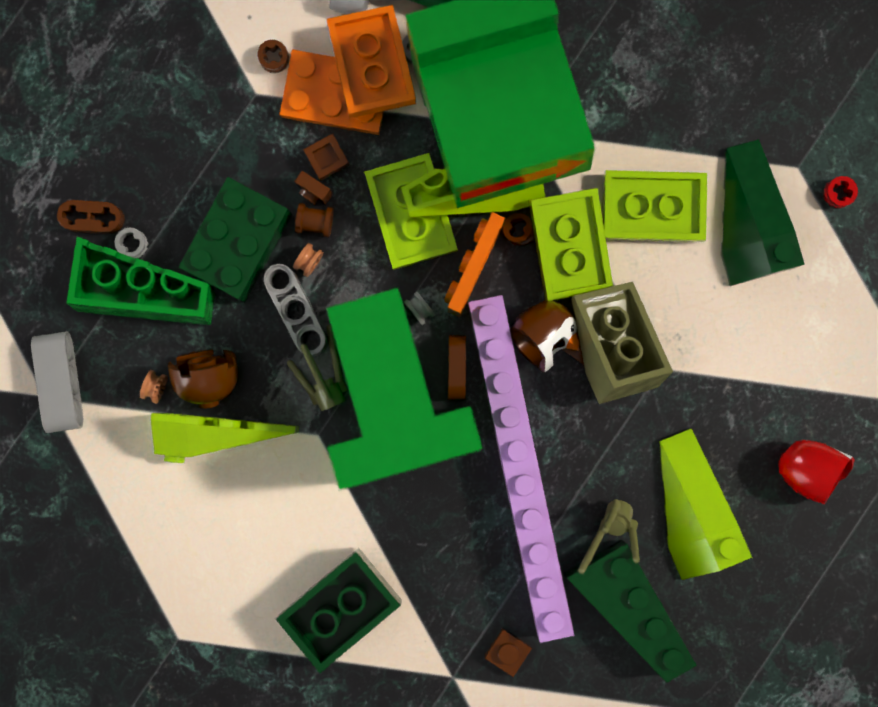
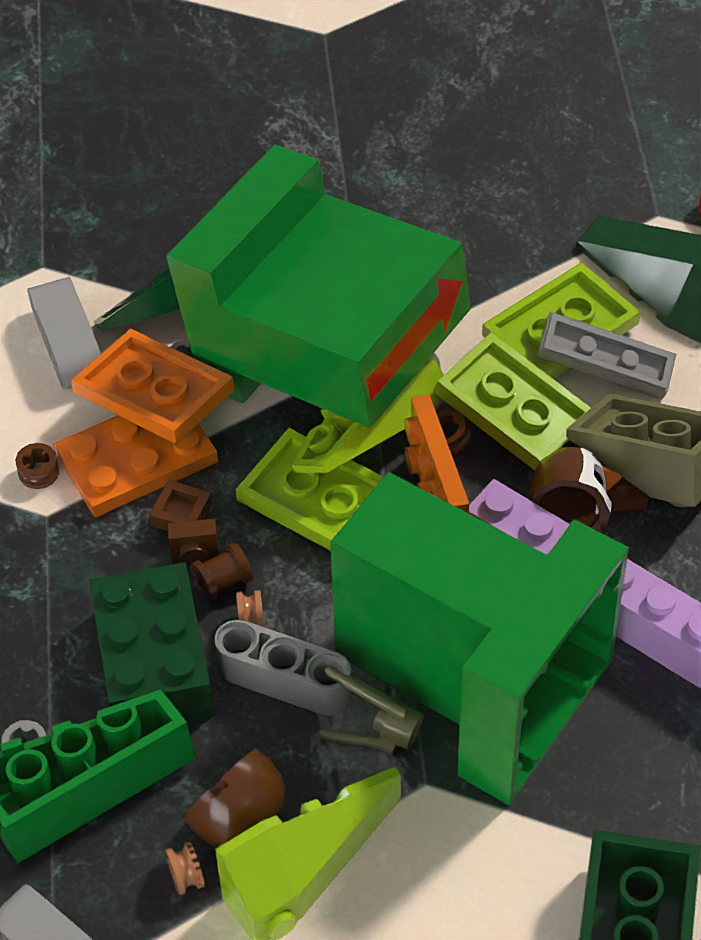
camera: 45 degrees left, 35 degrees down
none -> light grey tile [536,311,677,399]

